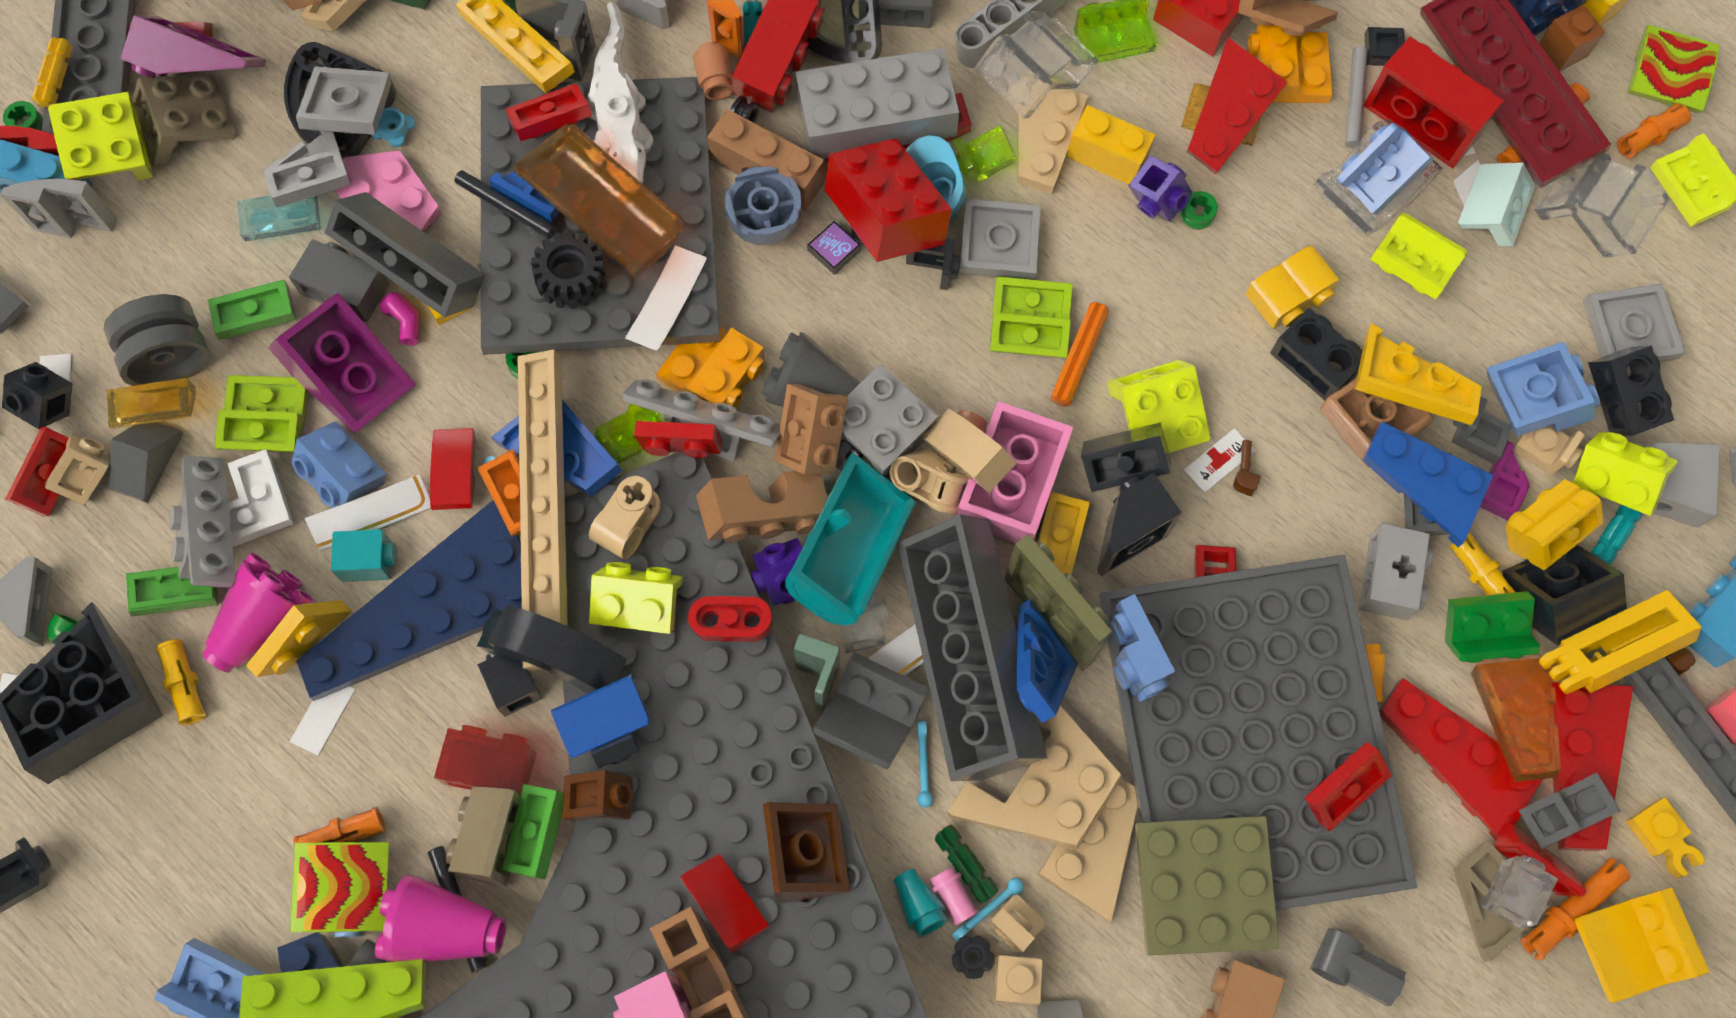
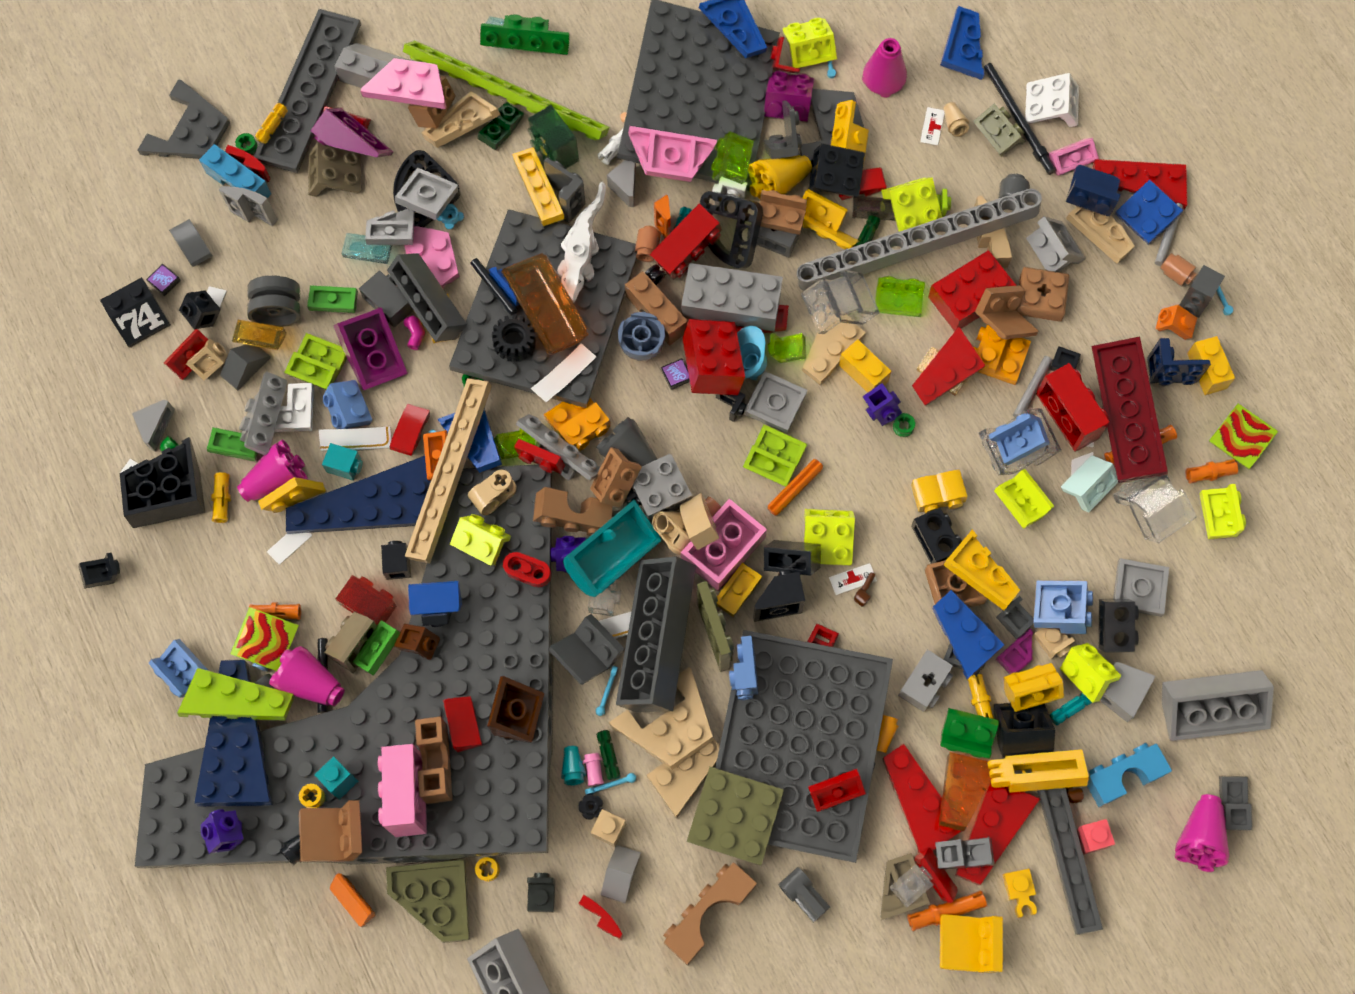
camera: 25 degrees right, 0 degrees up
neon yellow bracket [48,92,154,181] -> none
black arch [477,605,627,693] -> none
red plate [505,84,592,142] -> none
sand green panel [794,634,840,711] -> none
tan bracket [987,895,1046,955] -> none
blue wing [1017,599,1078,723] -> none
dark orange brick [1539,5,1605,71] -> none

